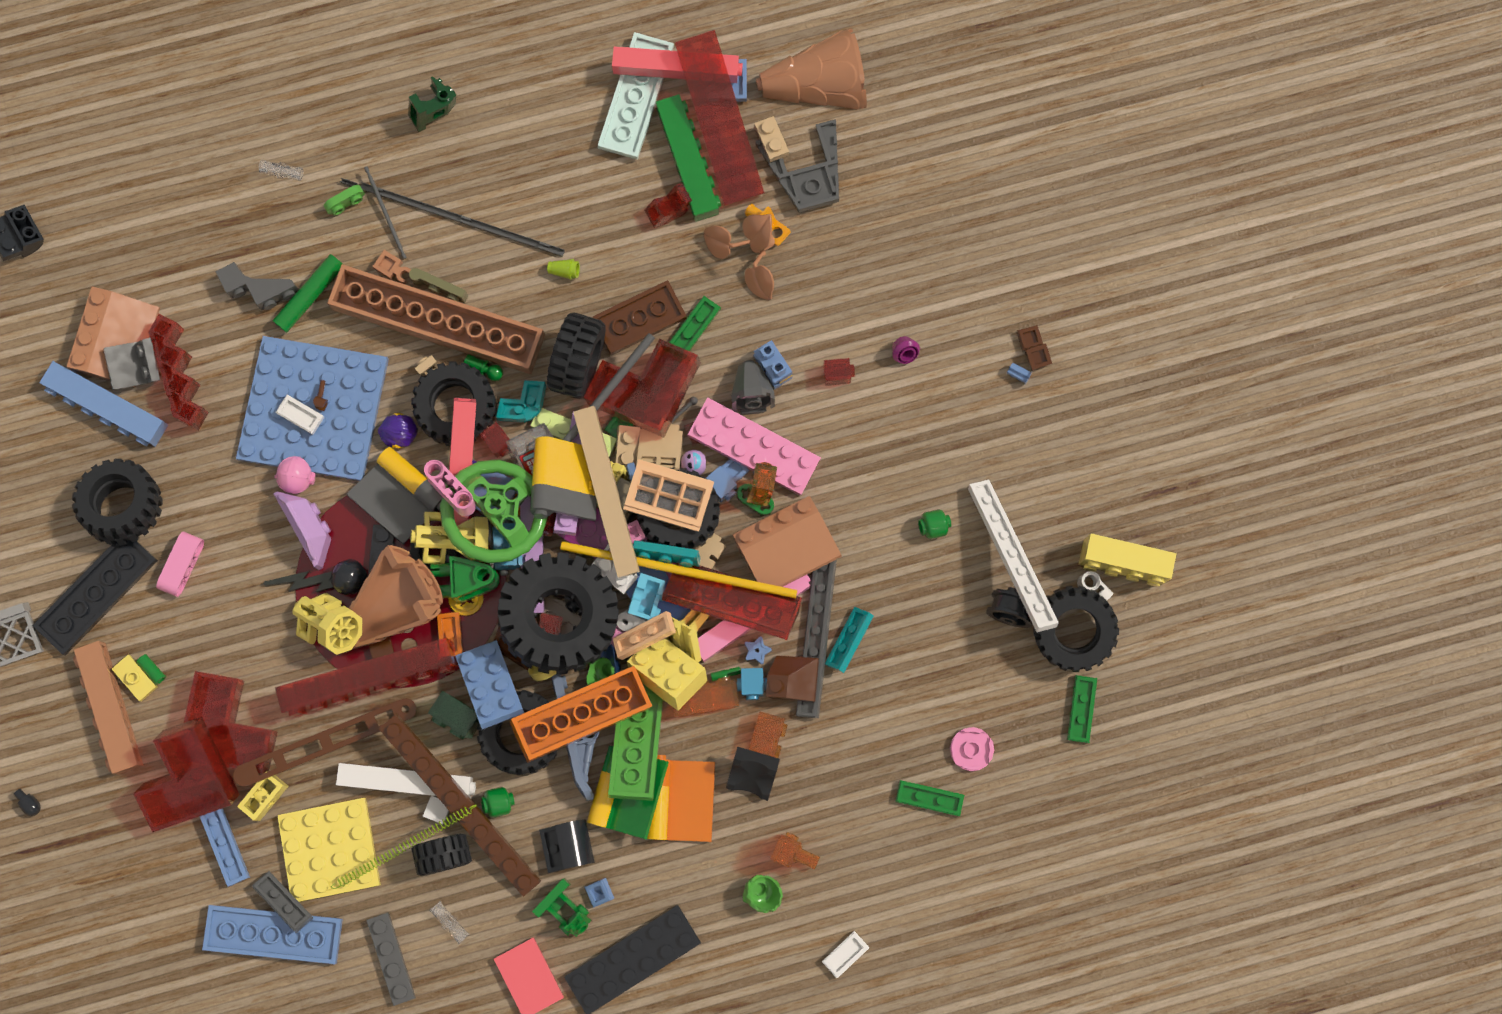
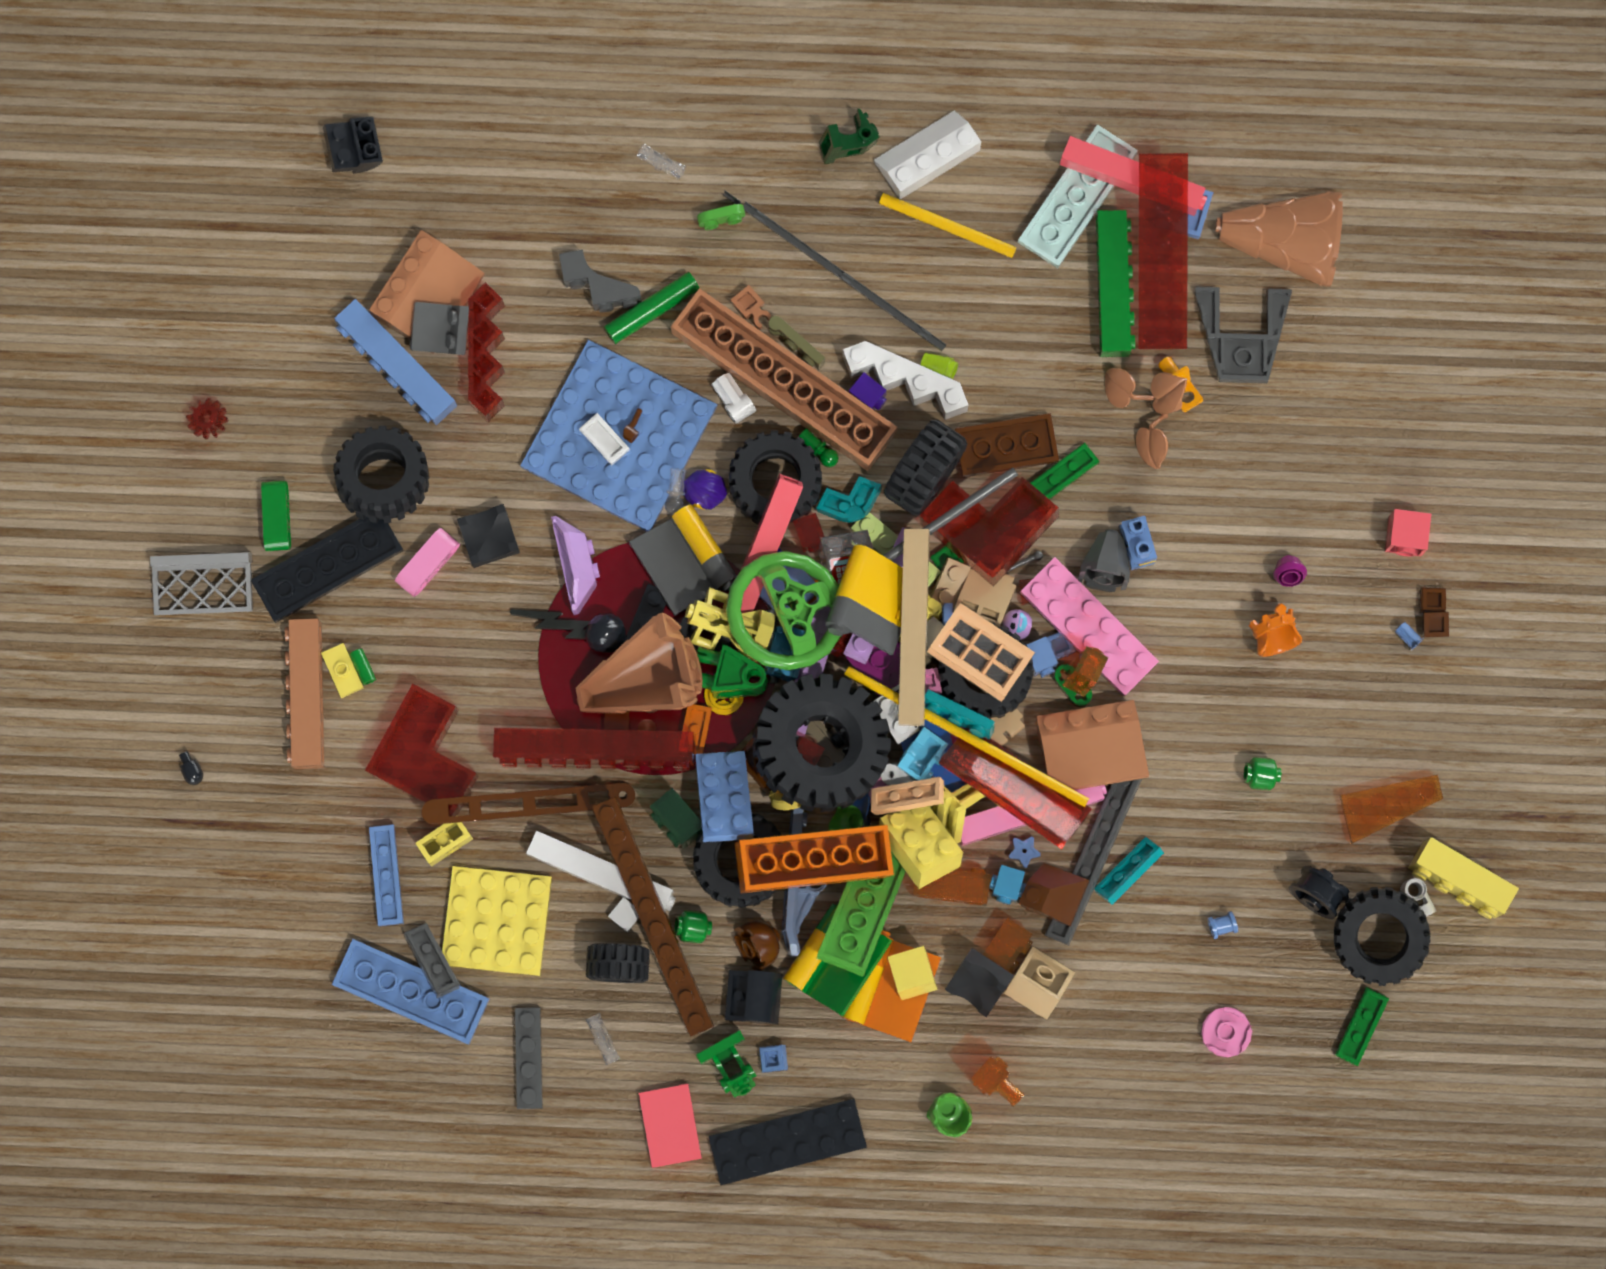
camera: 20 degrees right, 0 degrees up
clear red piece [133,717,240,833] -> none
bright pink cap [274,456,315,494] -> none
light yellow piece [293,593,362,655] -> none
lime piece [331,805,477,889] -> none
dark grey piece [364,166,407,259] -> none
tan plate [415,355,438,377] -> none
bright pink beam [424,460,476,516] -> none
clear red brick [644,183,692,228] -> none
green pin [710,667,741,682] -> none
tan plate [754,116,789,162] -> none
white tile [822,931,869,978] -> none
clear red brick [823,358,855,386] -> none
green tile [895,780,965,817] -> none
white plate [968,480,1059,632] -> none
none -> green beam [261,481,291,551]
none -> black brick [457,504,520,568]
none -> clear pin [665,468,686,515]
none -> white piece [712,373,756,424]
none -> reddish brown cylinder [734,920,781,971]
none -> white brick [843,341,968,420]
none -> dark purple brick [849,373,887,411]
none -> white slope [874,111,981,200]
none -> yellow piece [879,193,1017,258]
none -> light yellow head [888,946,938,1000]
none -> tan slope [1004,946,1075,1020]
none -> medium blue bush [1207,911,1238,939]
none -> orange hair [1249,603,1302,657]
none -> clear orange wing [1340,774,1443,844]
none -> coral head [1385,509,1431,557]

